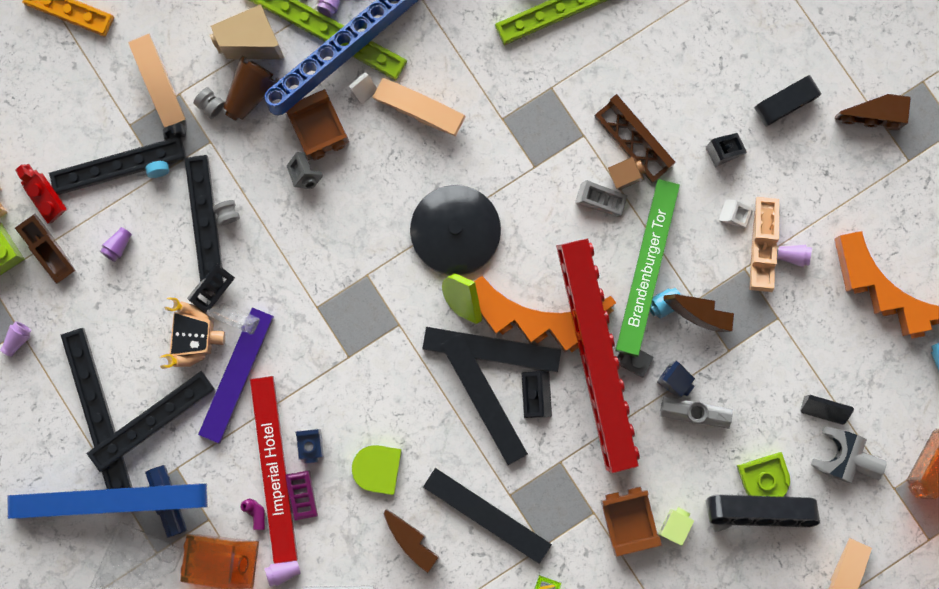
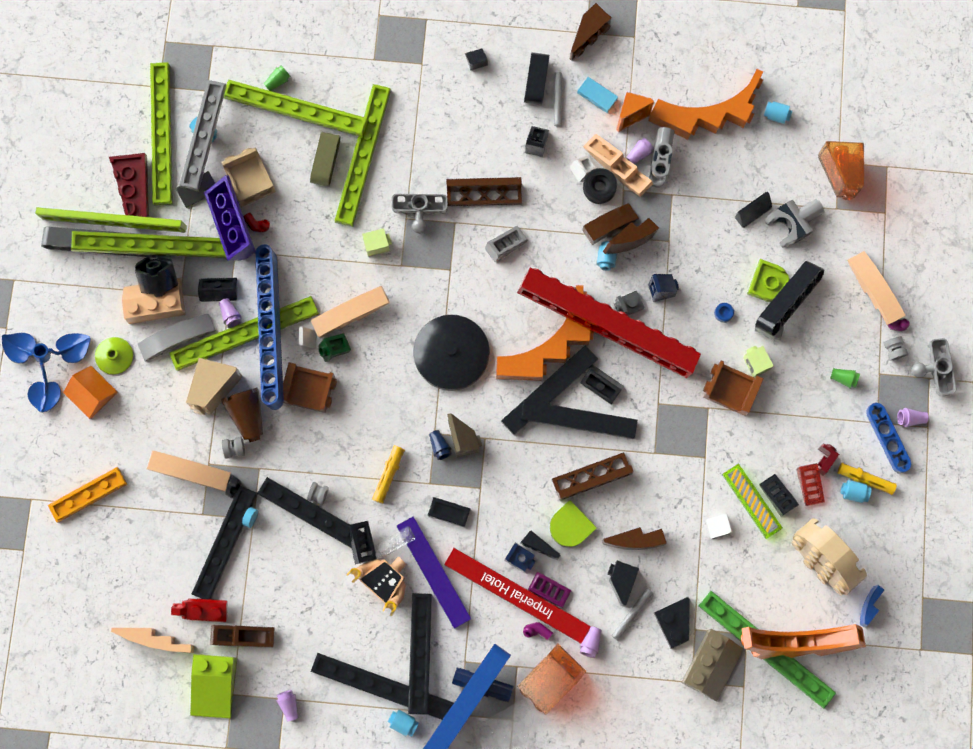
camera: 55 degrees left, 5 degrees down
medium lavender cone [100,227,132,262] -> none
dark grey bracket [287,152,323,189] -> none
black tile [423,468,552,564] -> none
lime tile [442,274,482,324] -> none
medium nougat brick [608,157,646,190] -> none
bright green tile [615,179,680,357] -> none
light grey piece [660,397,733,429] -> none
none -> dark green bracket [318,333,351,362]
none -> yellowish green brick [362,228,392,257]
none -> yellow pin [372,445,405,504]
none -> medium azure brick [388,709,419,737]
none -> light grey piece [392,194,448,234]
none -> black tile [428,497,471,528]
none -> dark blue cone [429,430,452,460]
none -> dark tan slope [447,413,482,458]
none -> black slope [465,48,488,71]
none -> black slope [520,530,561,560]
none -> reddish brown fence [552,452,634,501]
none -> light grey bar [554,72,562,127]
none -> medium azure tile [577,77,618,113]
none -> reddish brown slope [582,203,639,245]
none -> black tyre [583,168,617,204]
none -> black slope [607,560,639,607]
none -> orange slope [616,92,654,132]
none -> light grey connector [649,127,674,187]
none -> blue tile [714,303,734,323]

